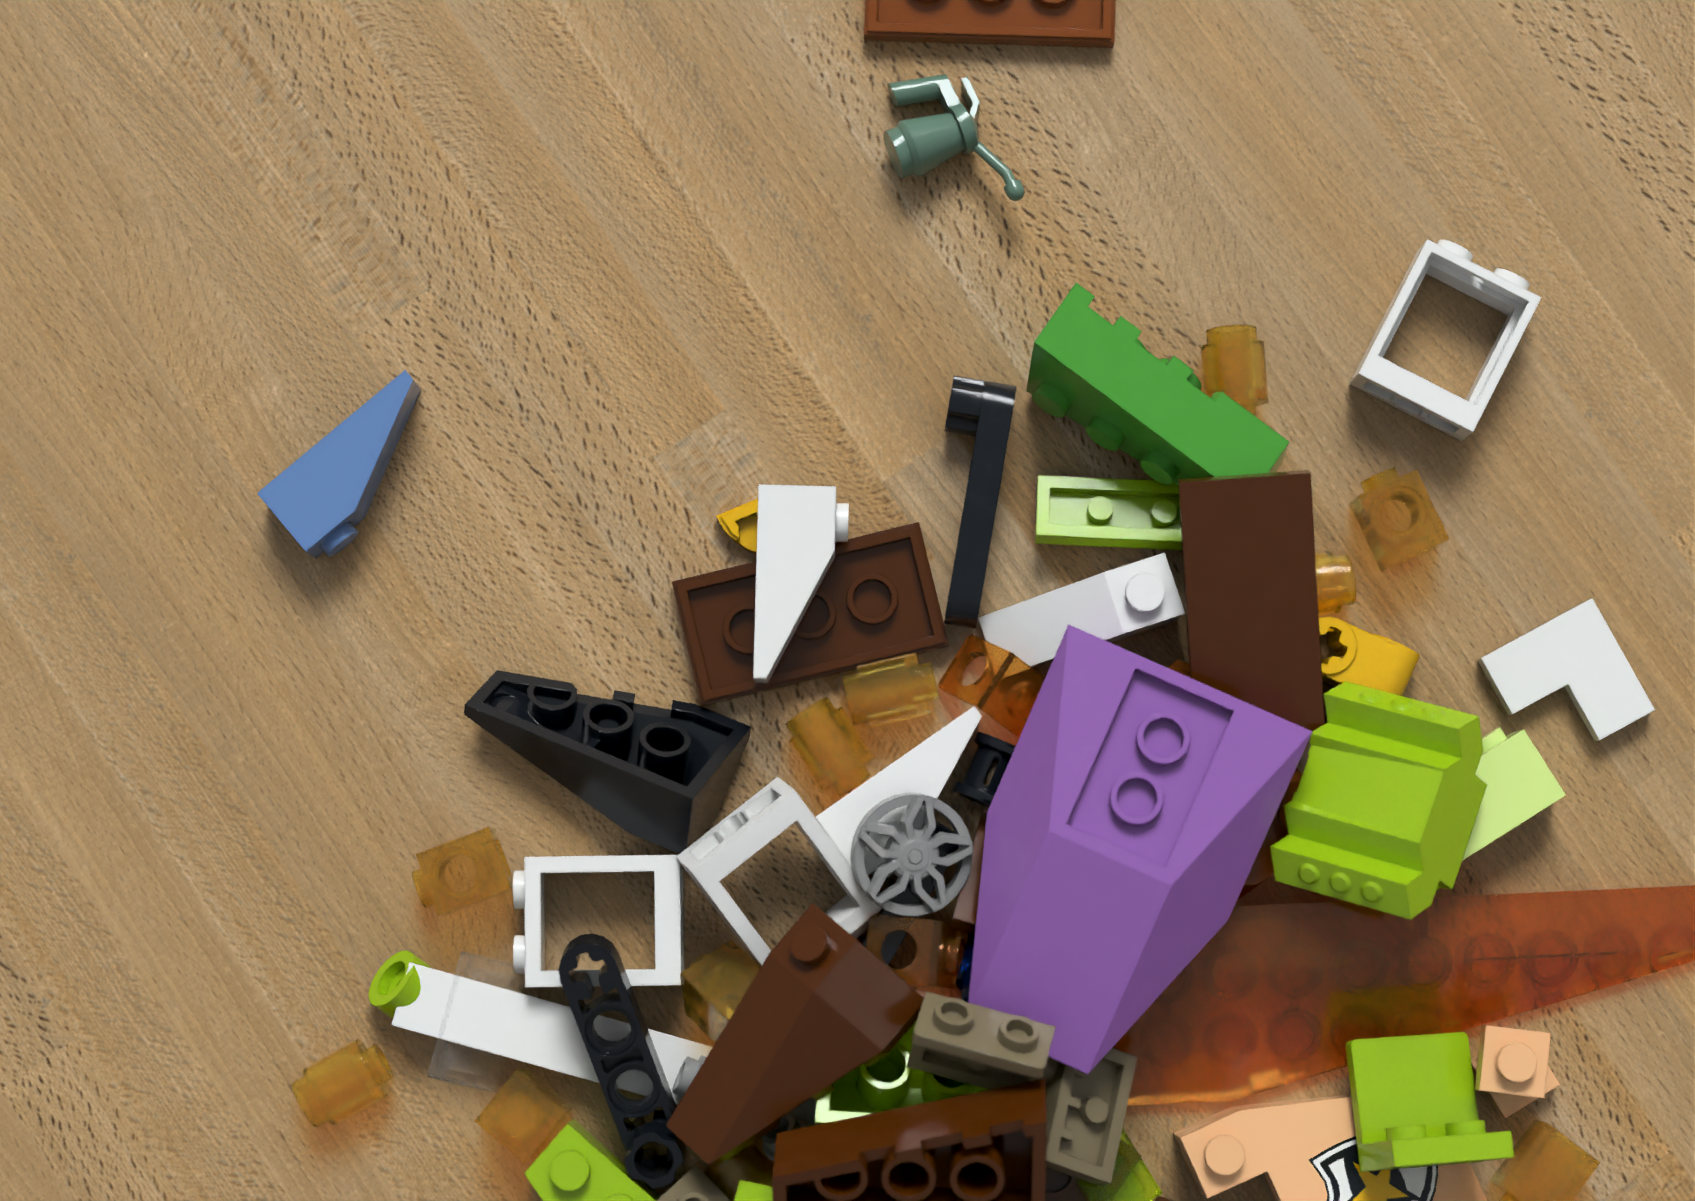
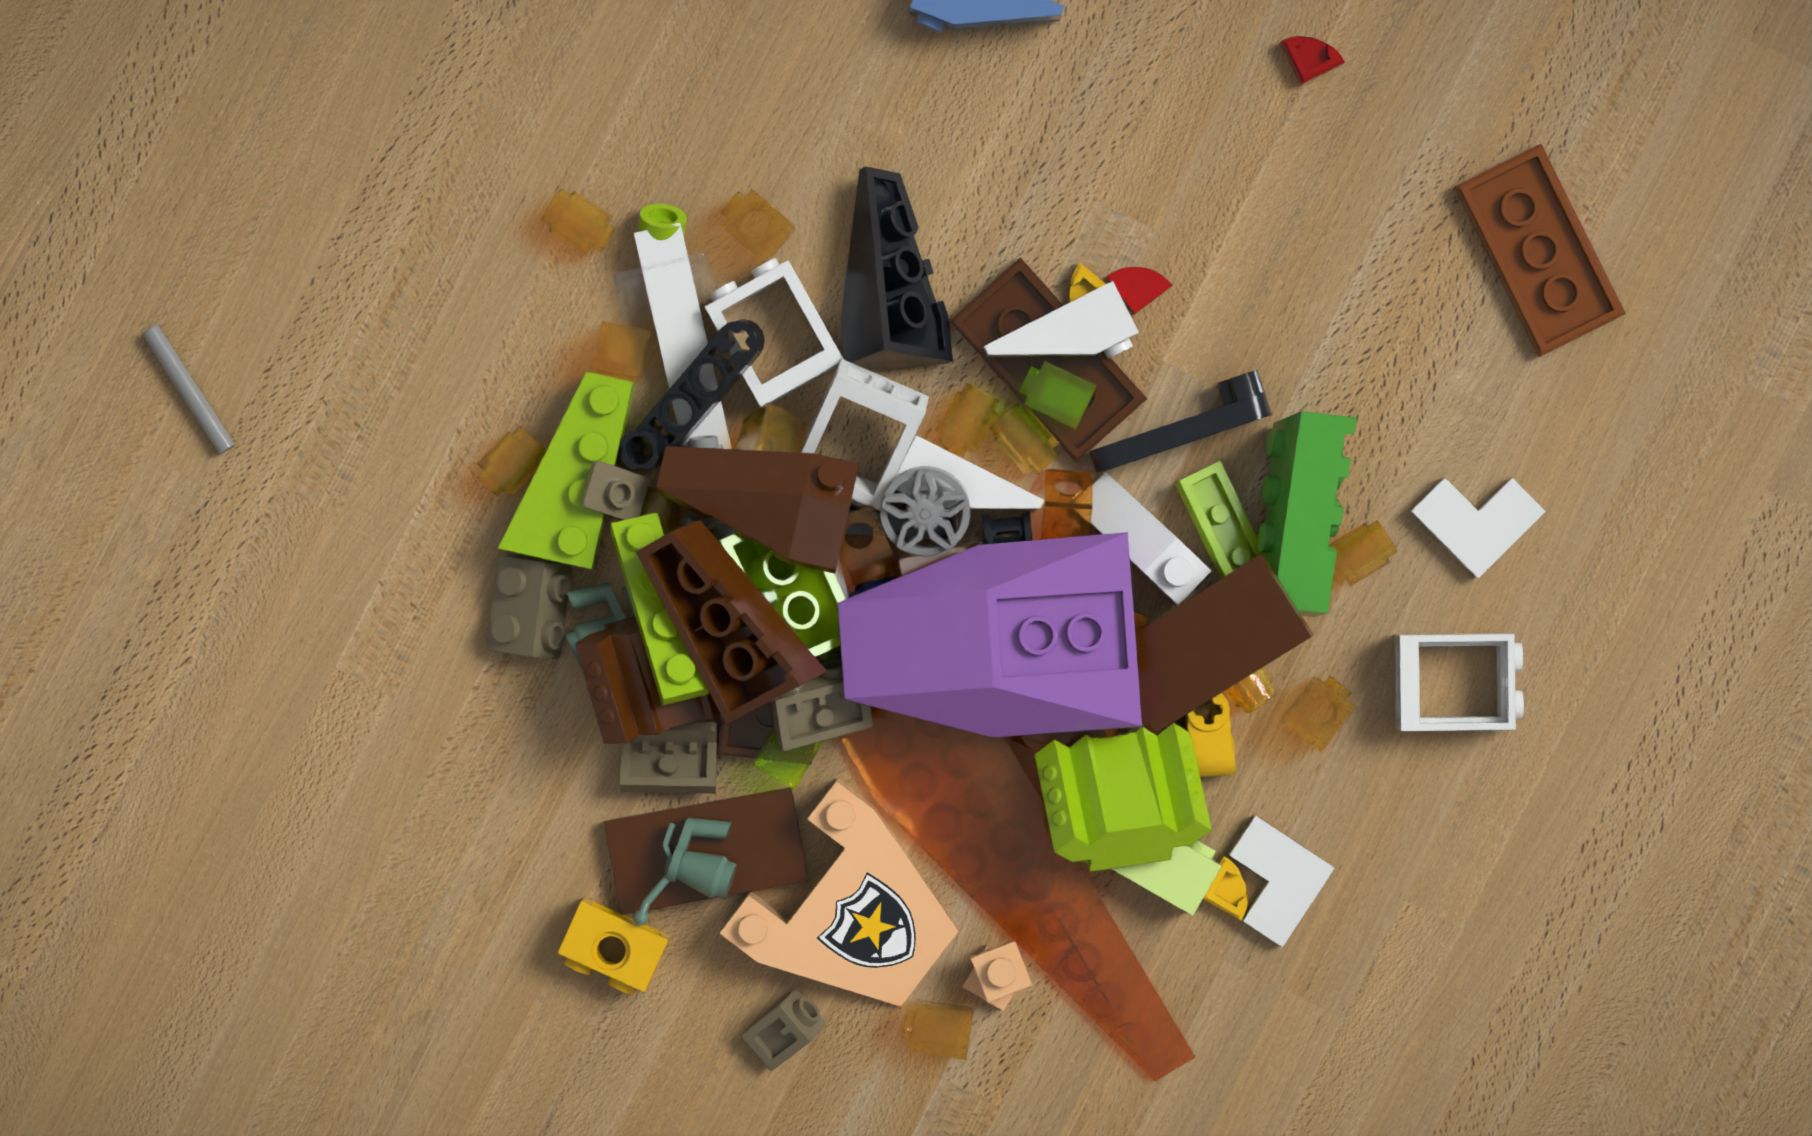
camera: 65 degrees right, 5 degrees up
sand green piece [883,74,1025,201] -> none
dark tan bracket [907,991,1056,1090] -> none
lime bracket [1346,1032,1514,1172] -> none
none -> clear neon green brick [1019,361,1097,430]
none -> red tile [1106,267,1173,315]
none -> yellow tile [1203,855,1248,921]
none -> red tile [1280,36,1345,85]
none -> white tile [1410,478,1546,579]

